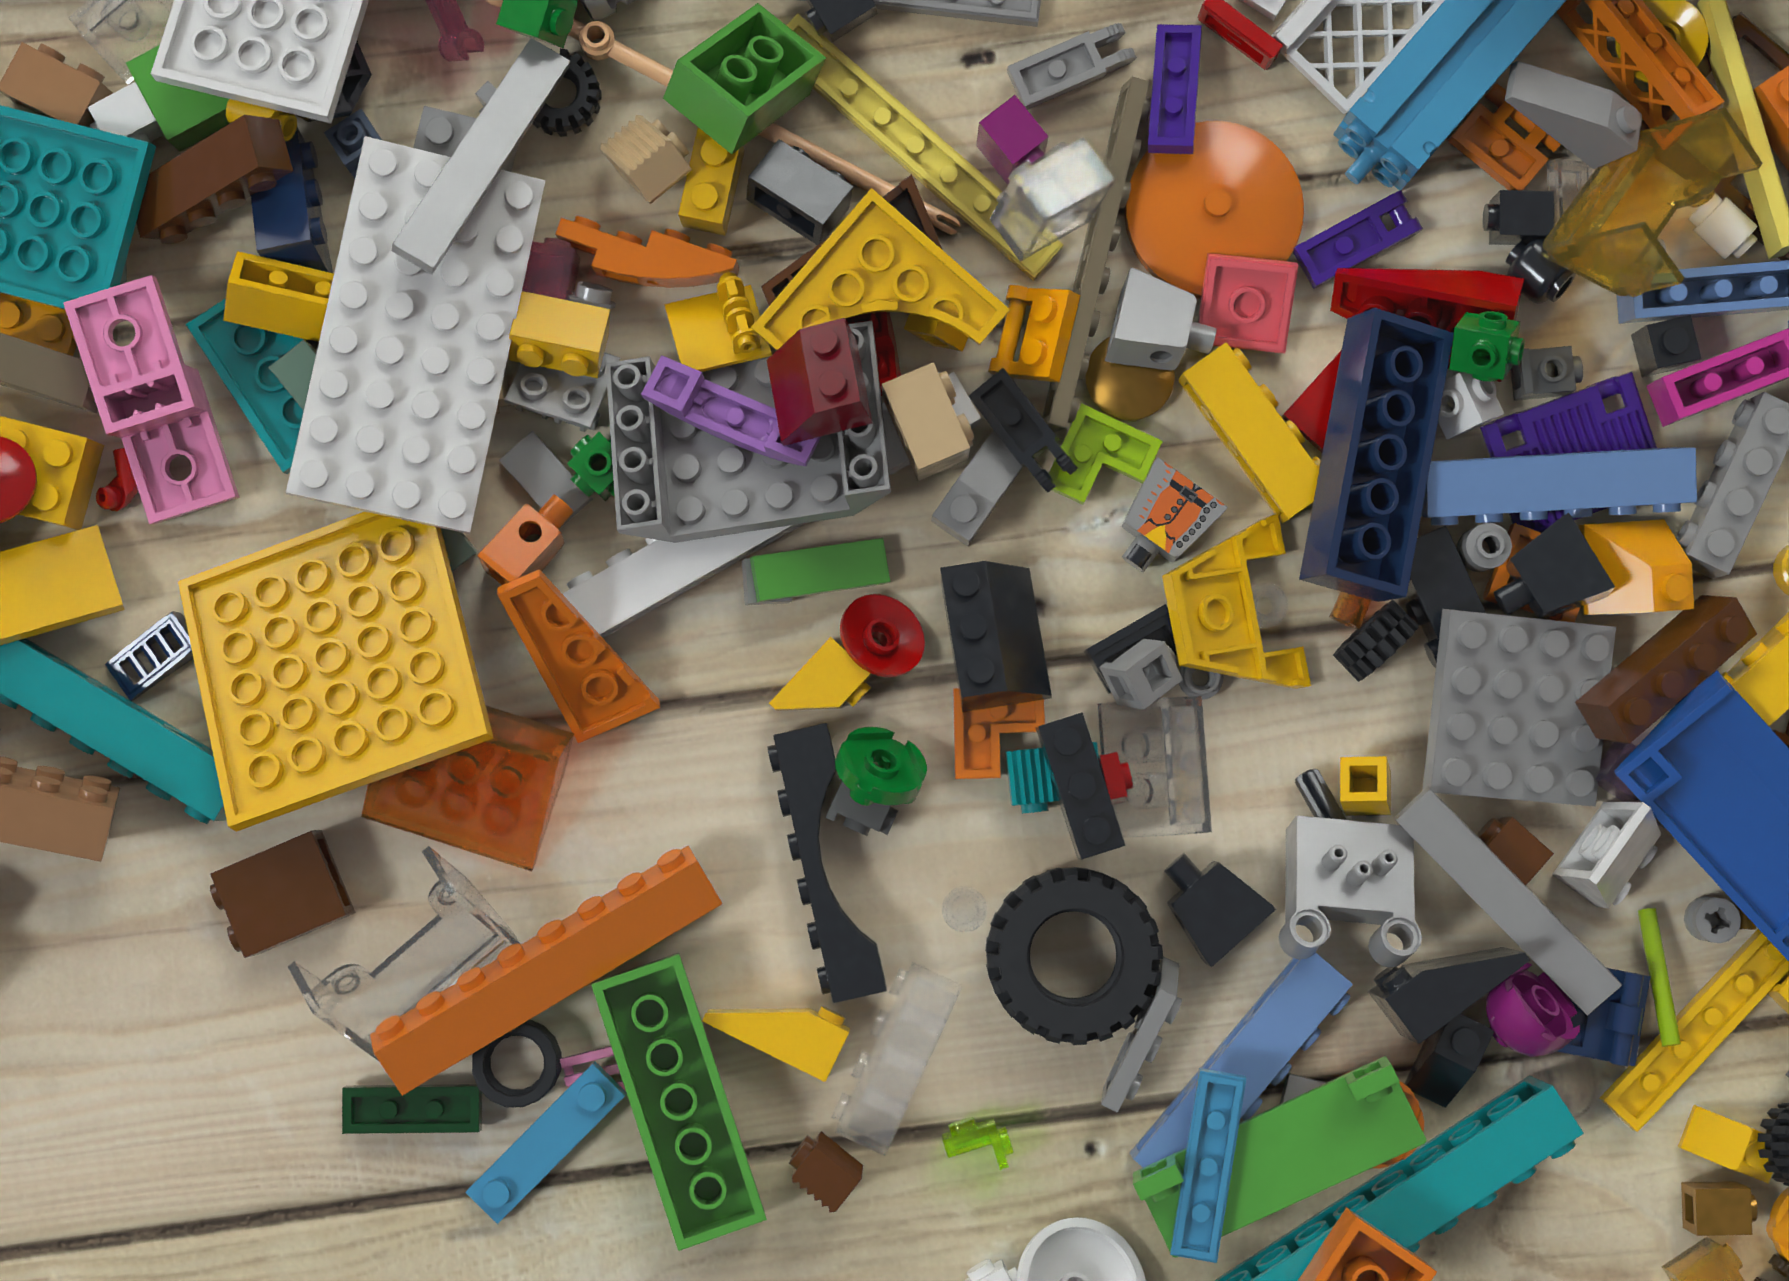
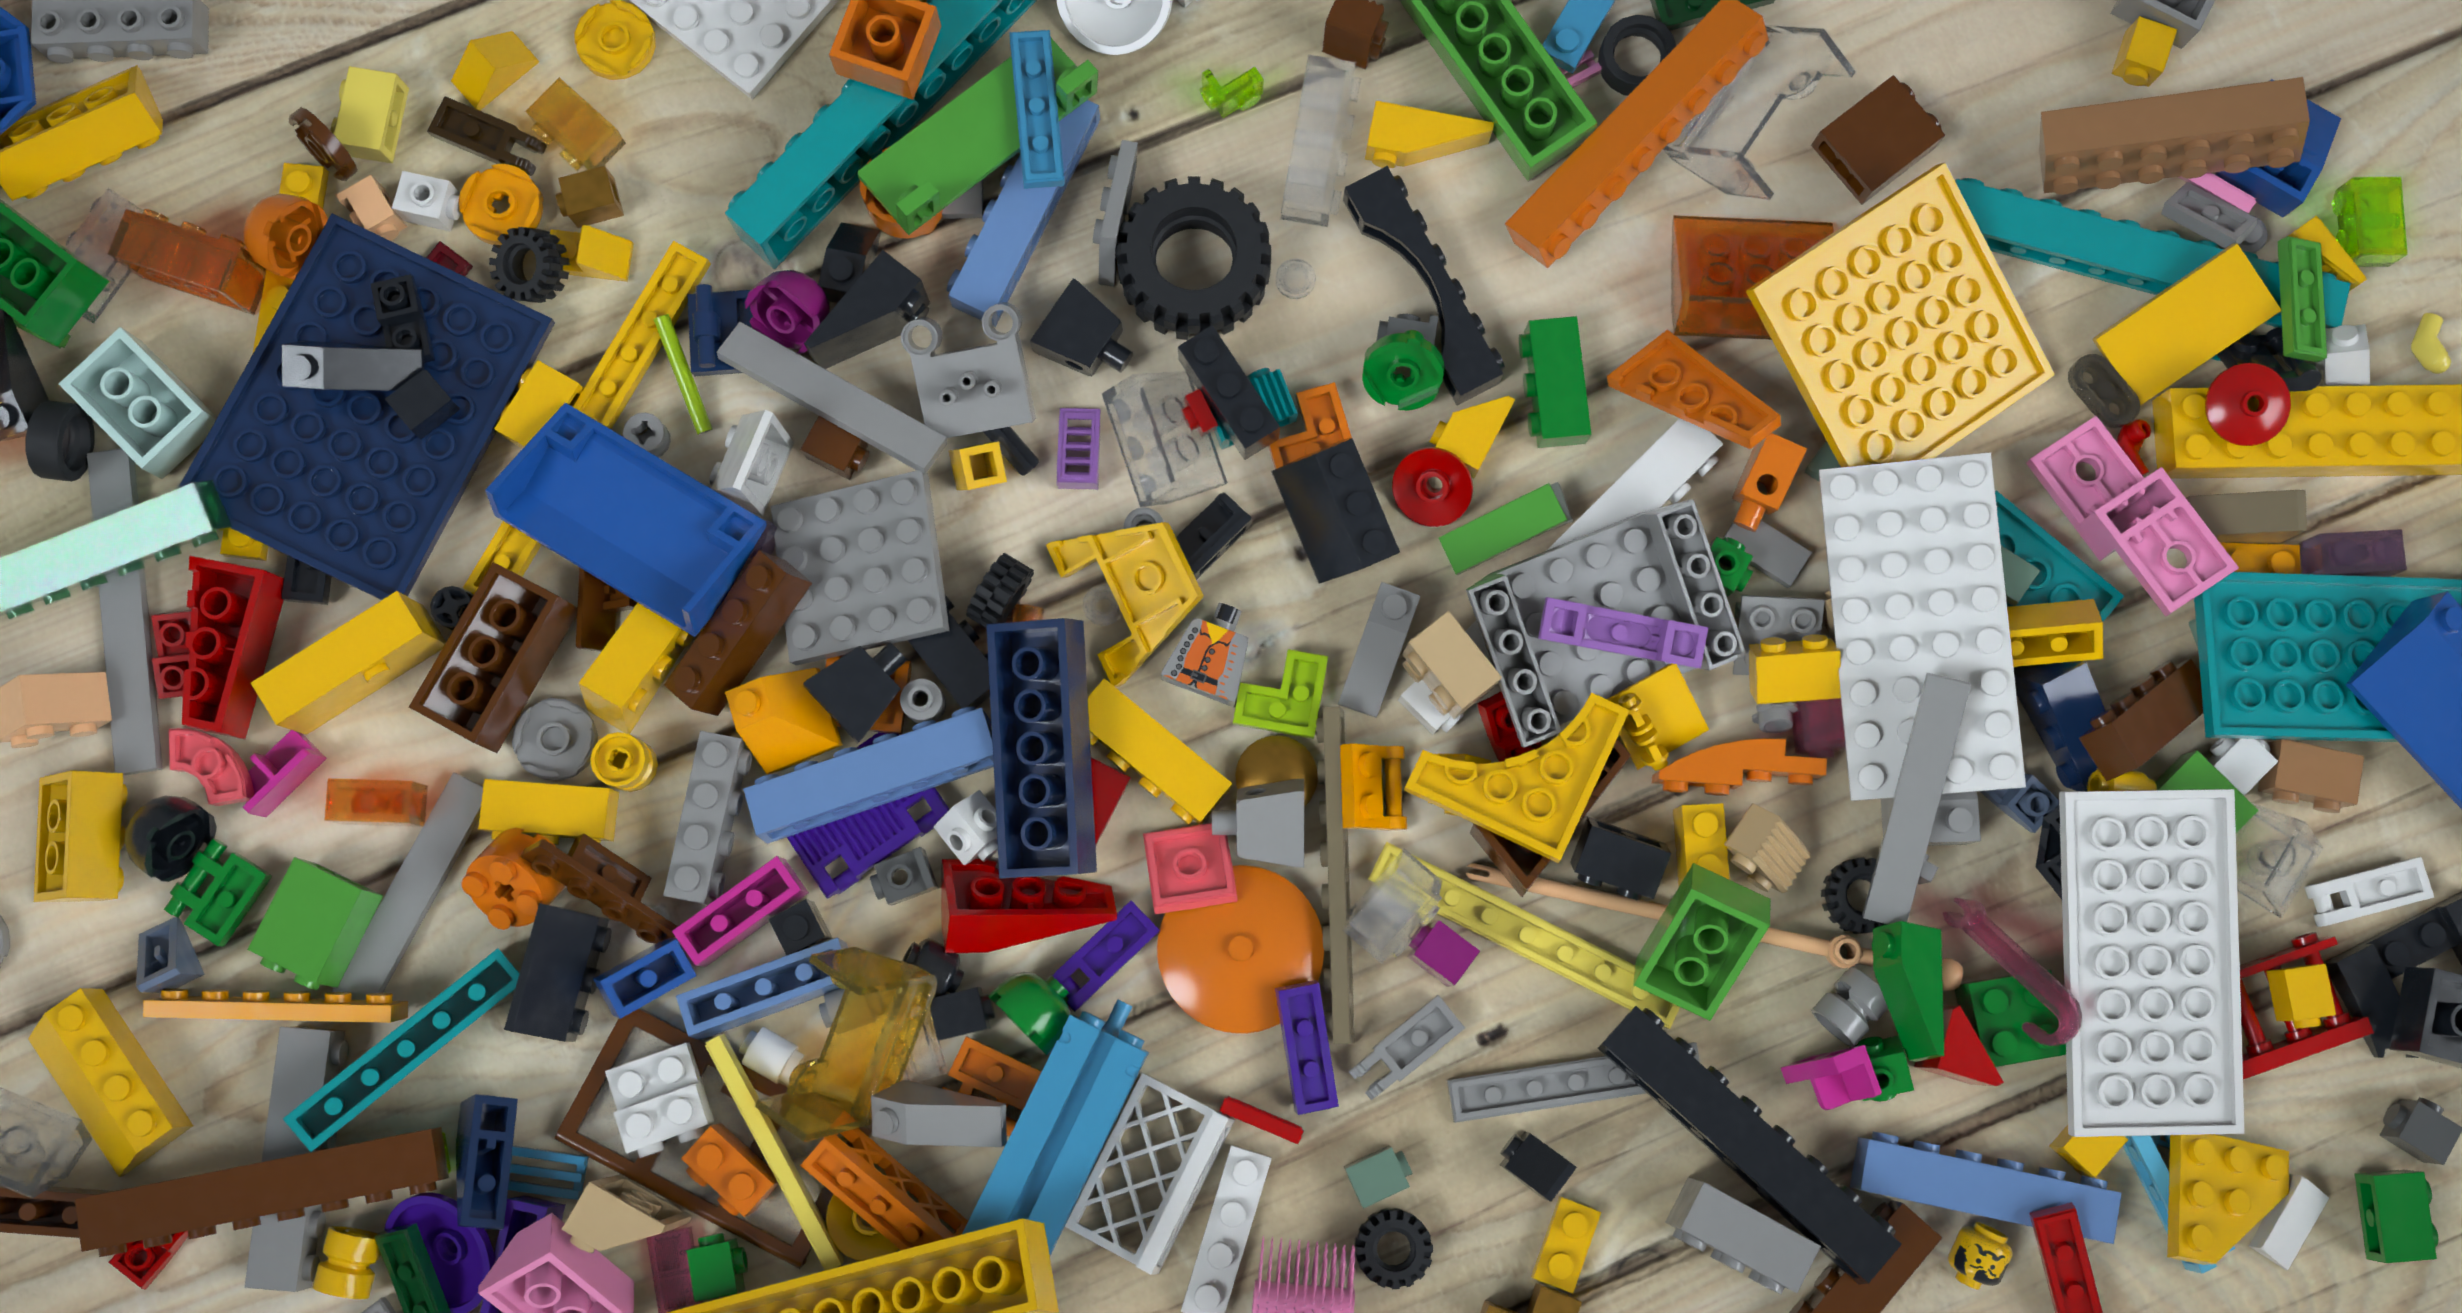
camera: 160 degrees right, 5 degrees down
slope [105,611,193,701] -> none
dark red slope [767,318,872,446] -> none
black hinge [968,368,1078,493] -> none
light grey brick [1099,639,1183,710] -> none
green brick [1449,311,1525,381] -> none
none -> green cylinder [988,972,1071,1056]
none -> medium lavender slope [1056,408,1101,490]
none -> green brick [1518,316,1592,448]
none -> clear smoke plate [2068,354,2140,428]

